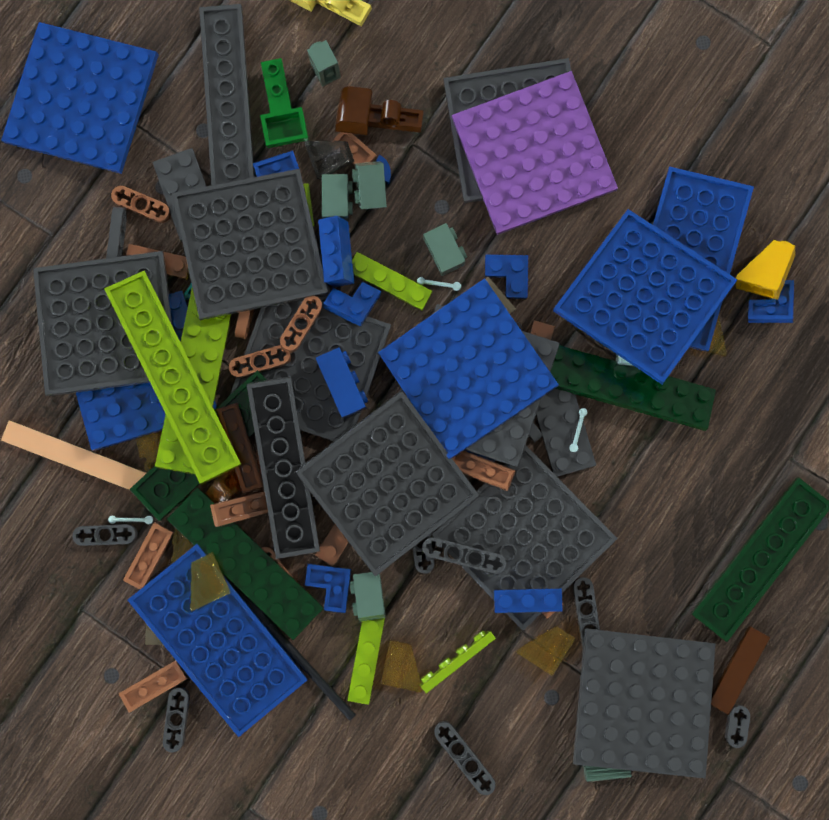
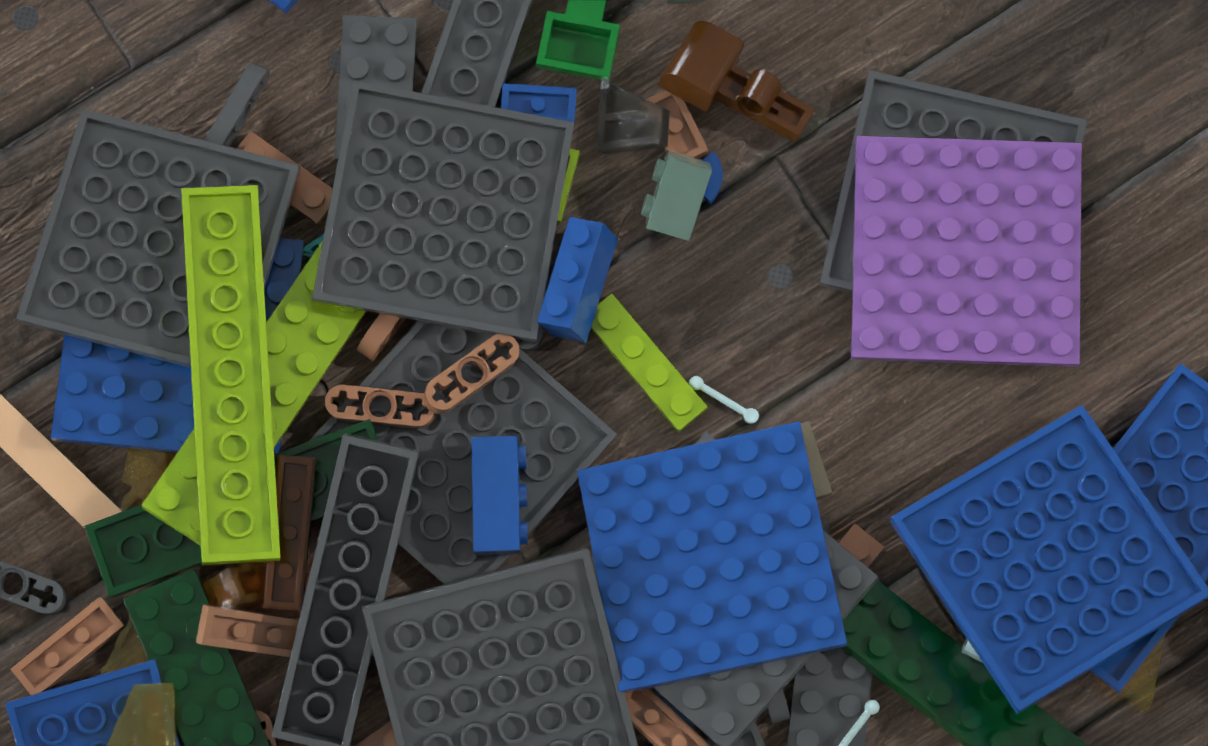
camera: 20 degrees right, 5 degrees down
light aqua hinge [108,515,154,524] -> none
nougat beam [111,186,171,223] -> none
sand green brick [322,174,353,221] -> none
blue plate [323,282,381,327] -> none
sand green brick [423,223,467,276] -> none
blue plate [485,254,528,299] -> none

